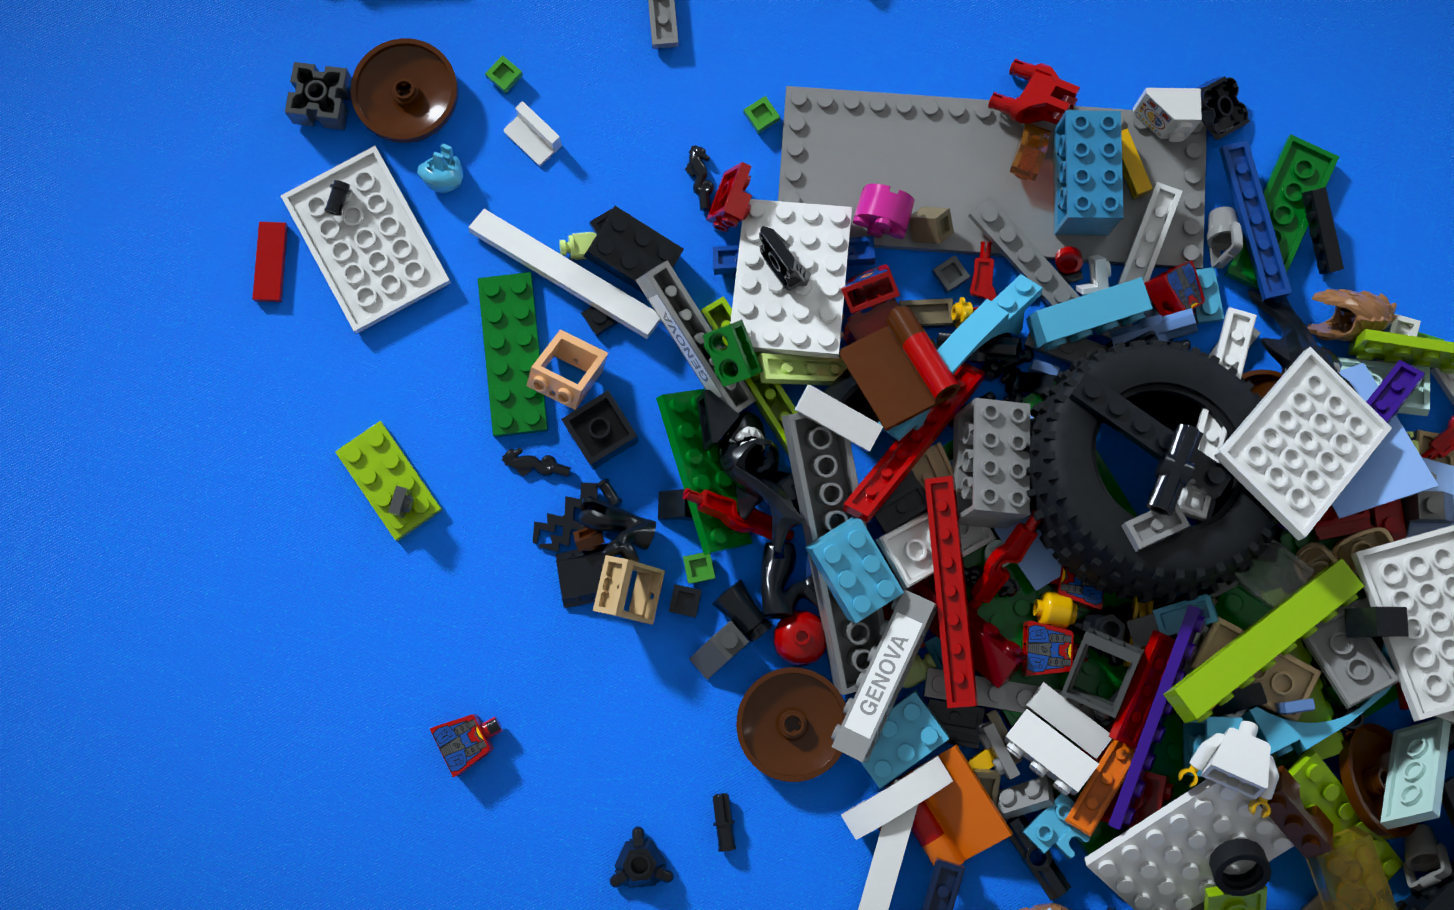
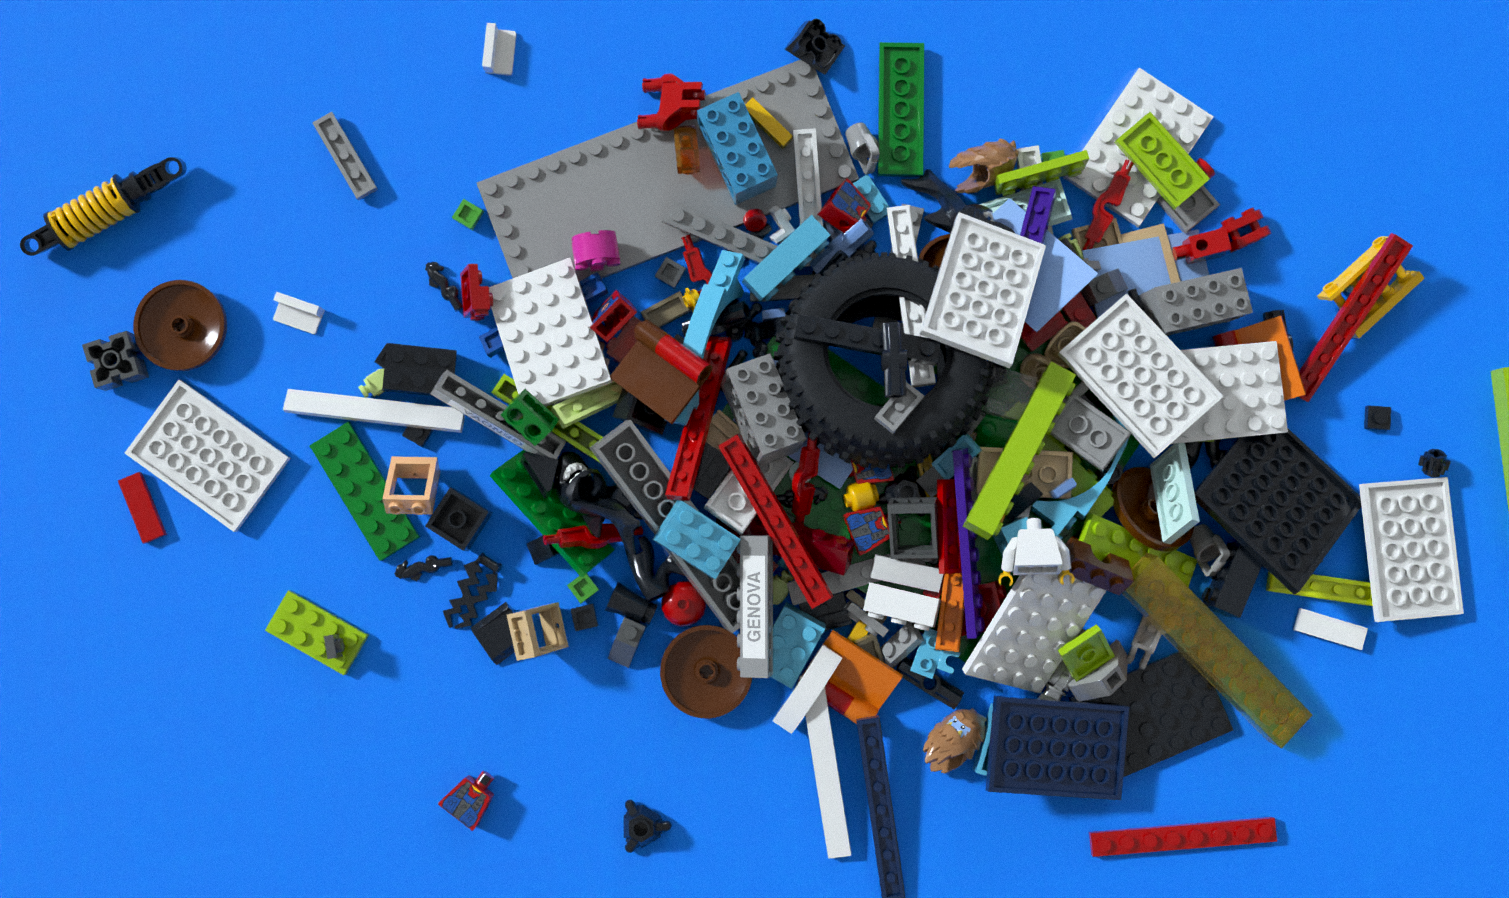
camera: 25 degrees left, 5 degrees up
black pin [324,180,351,216] -> none
medium azure piece [417,144,463,194] -> none
bright green plate [485,55,523,94] -> none
reddish brown plate [573,528,605,552] -> none
black piece [579,497,656,562] -> none
black axle [713,793,736,852] -> none
black slope [759,226,811,291] -> none
white tile [794,385,883,451] -> none
dark tan panel [909,207,954,244] -> none
white slope [1133,88,1202,142] -> none
black tyre [1209,839,1271,896] -> none
blue plate [1219,141,1292,301] -> none
black piece [1301,187,1344,274] -> none
black slope [1344,607,1409,638] -> none

